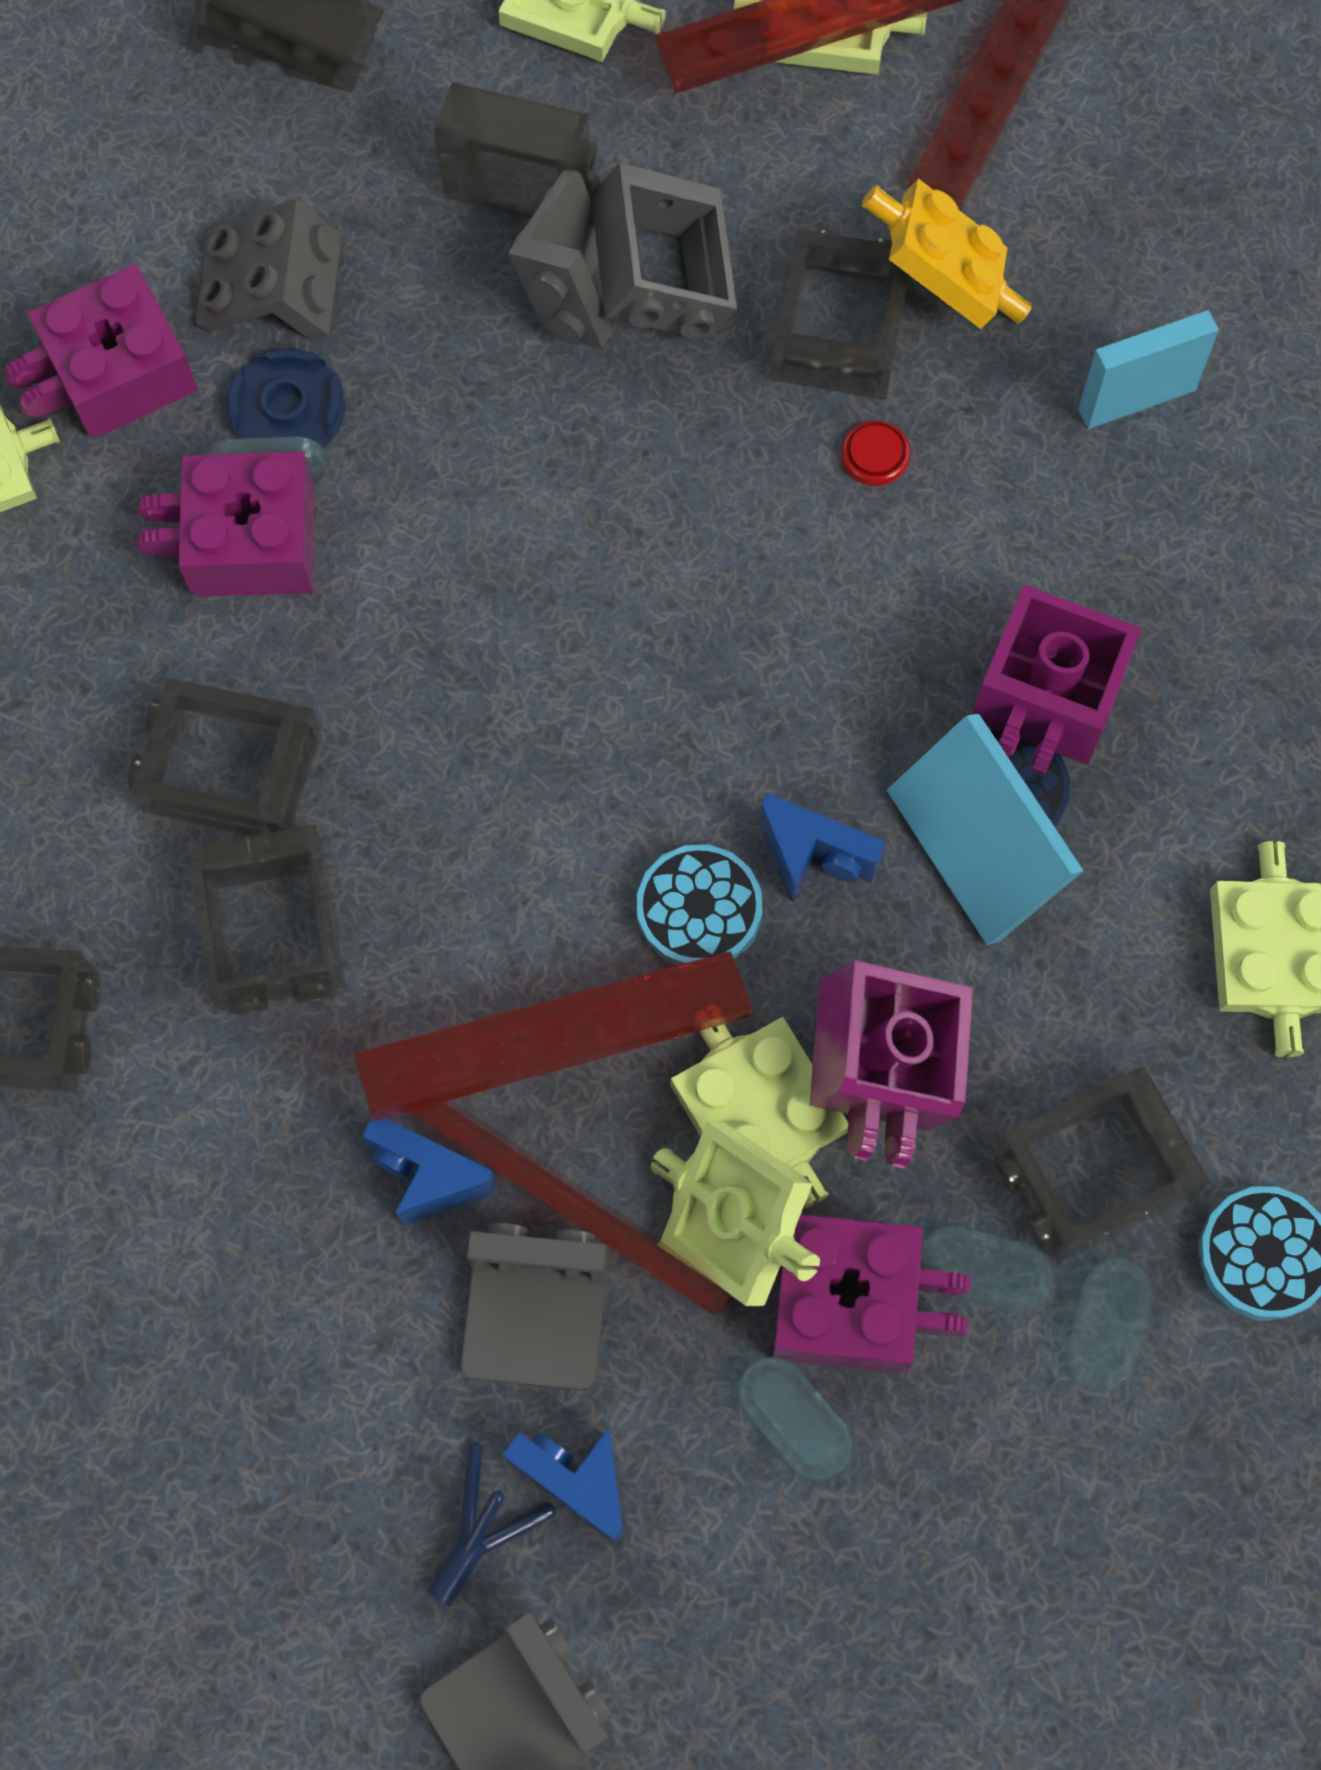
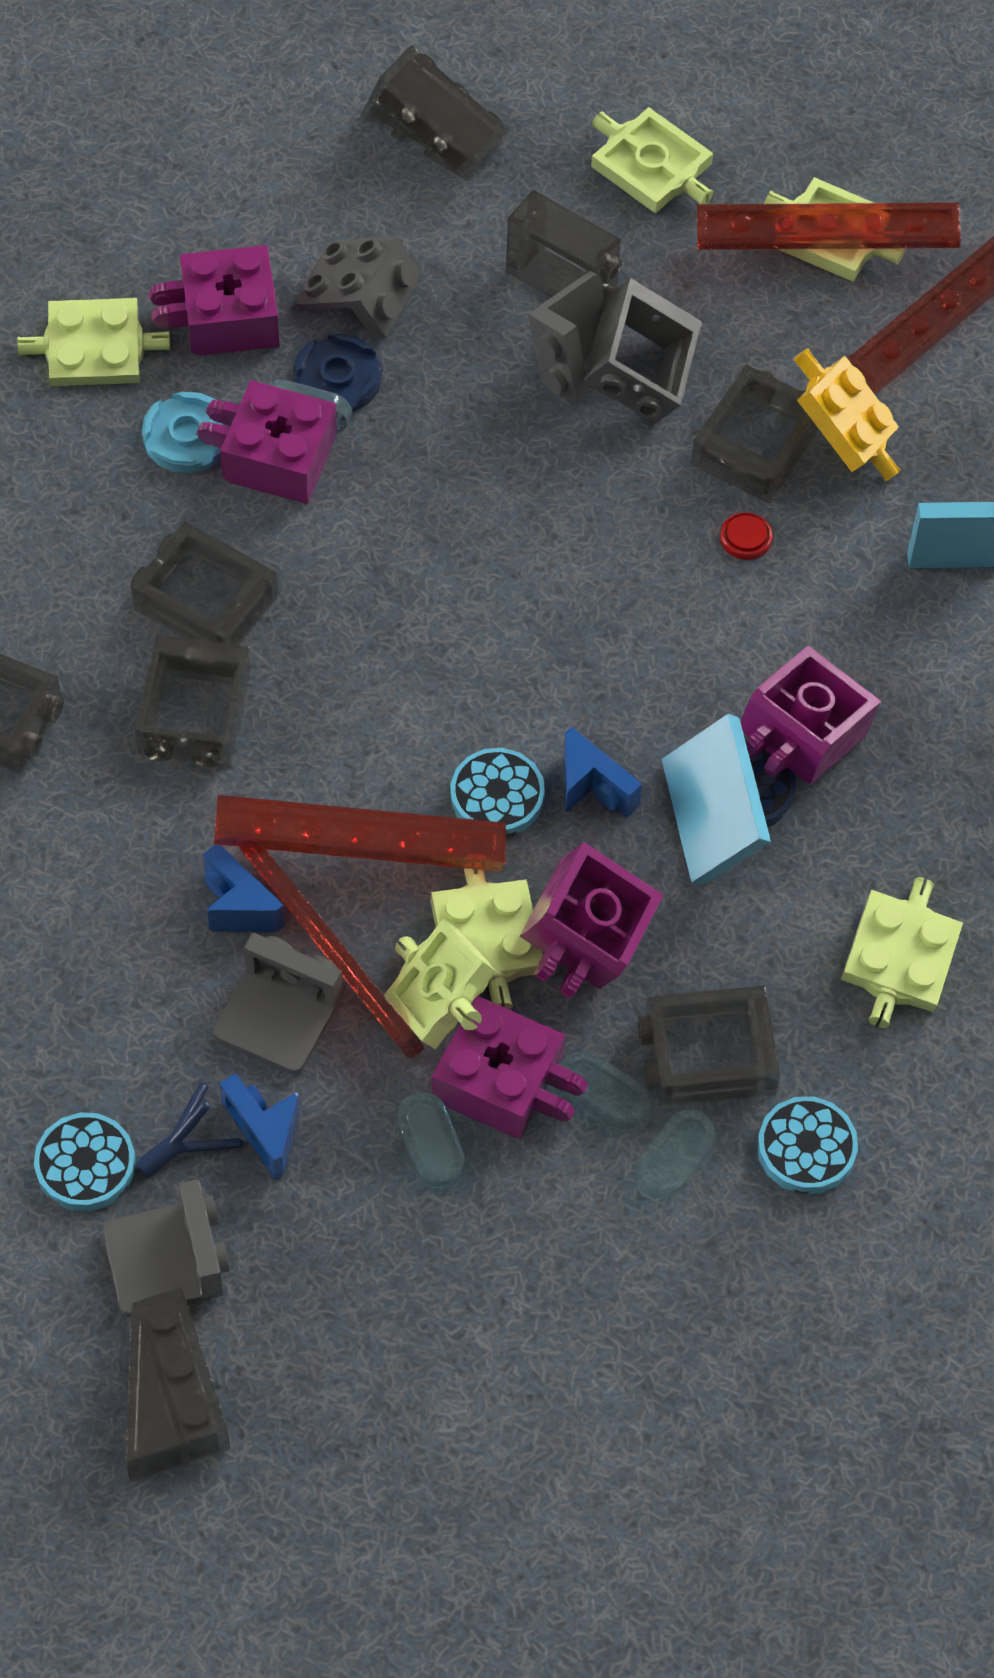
camera: 15 degrees right, 10 degrees down
none -> tile [34,1113,136,1212]
none -> medium azure tile [142,392,230,473]

